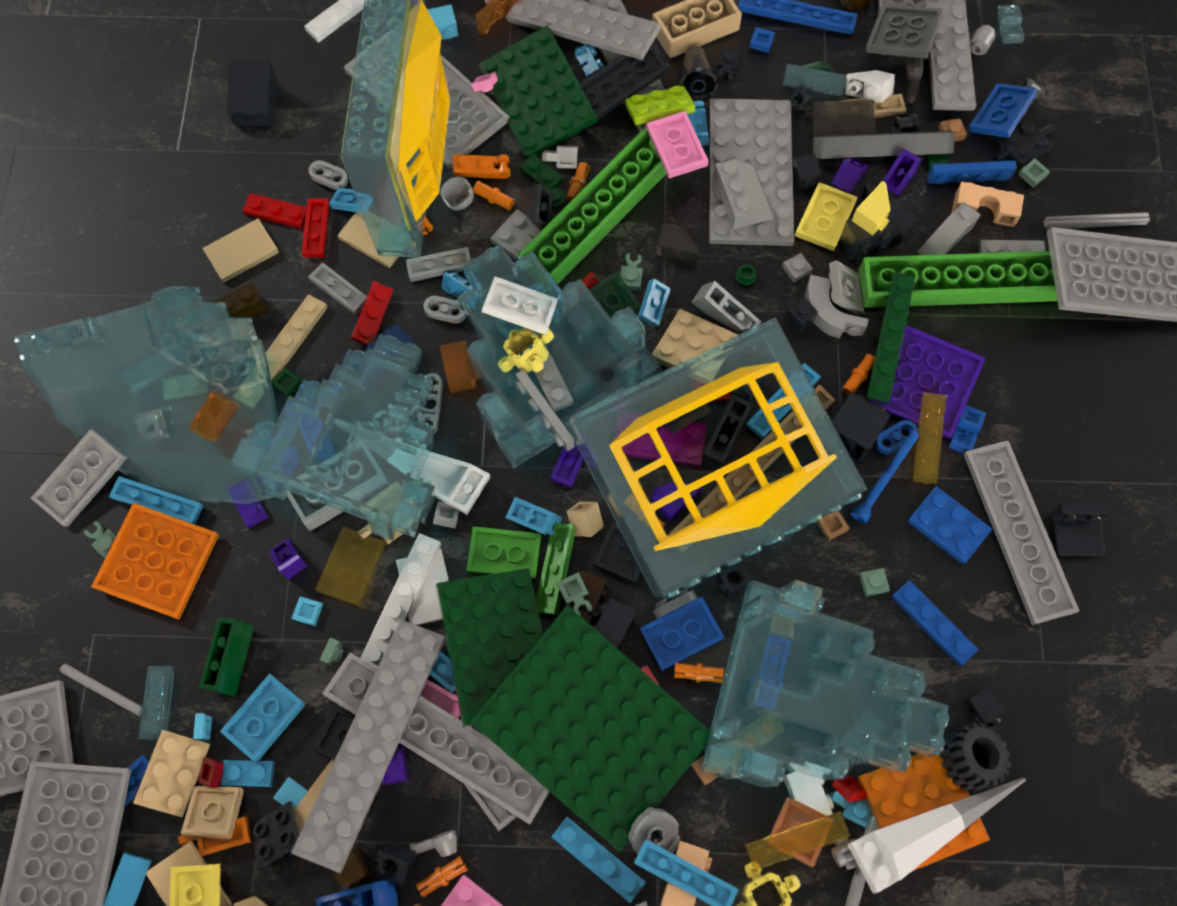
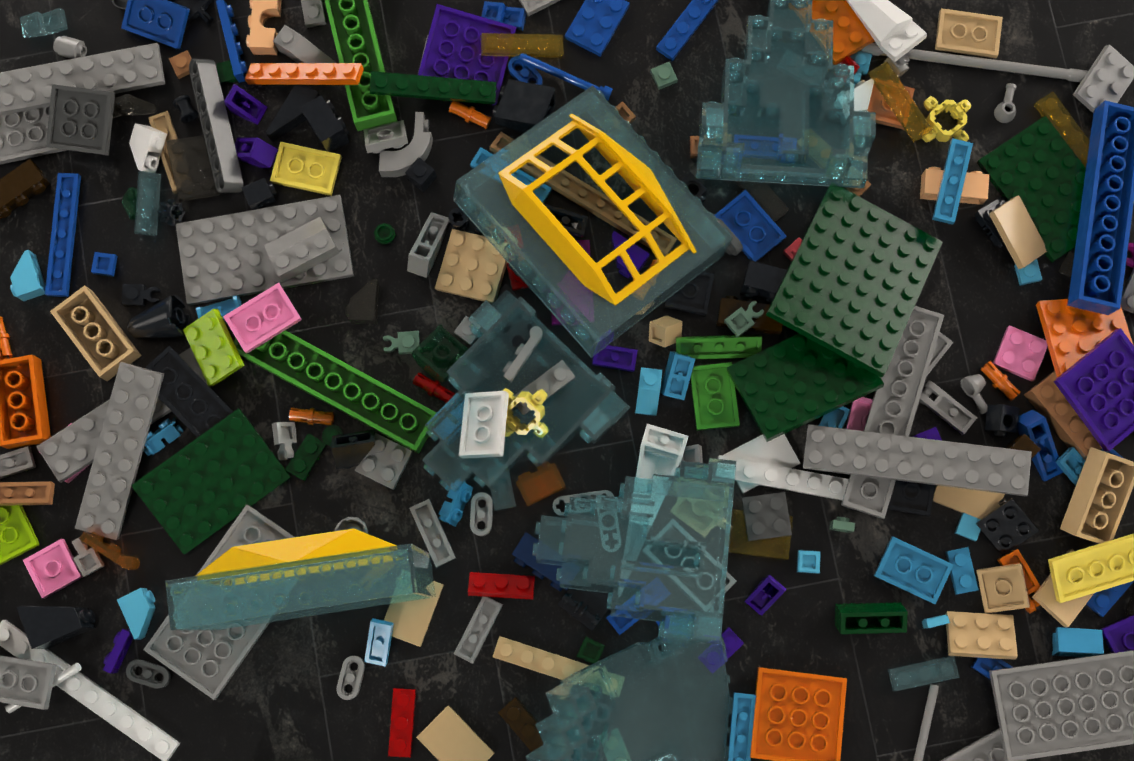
camera: 100 degrees left, 10 degrees up
clear orange brick [188,390,240,442] -> none
dark red plate [197,757,224,788] -> none
red plate [302,198,330,258] -> none
orange plate [452,154,511,179] -> none
bright pink plate [471,72,498,92] -> none
orange pin [473,181,515,211] -> none
light grey plate [515,370,575,452] -> none
dark azure plate [552,817,645,903] -> none
light grey plate [628,808,680,854] -> none
dark azure plate [638,278,670,327] -> none
orange pin [674,662,724,684] -> none
light grey plate [782,253,813,282] -> none
light yellow slope [852,181,890,236] -> none
none -> orange plate [245,63,364,85]
none -> clear light blue plate [487,464,516,511]
none -> light grey plate [503,326,543,383]
none -> medium azure slope [635,367,662,416]
none -> dark grey plate [741,492,792,541]
none -> light grey plate [919,380,977,435]

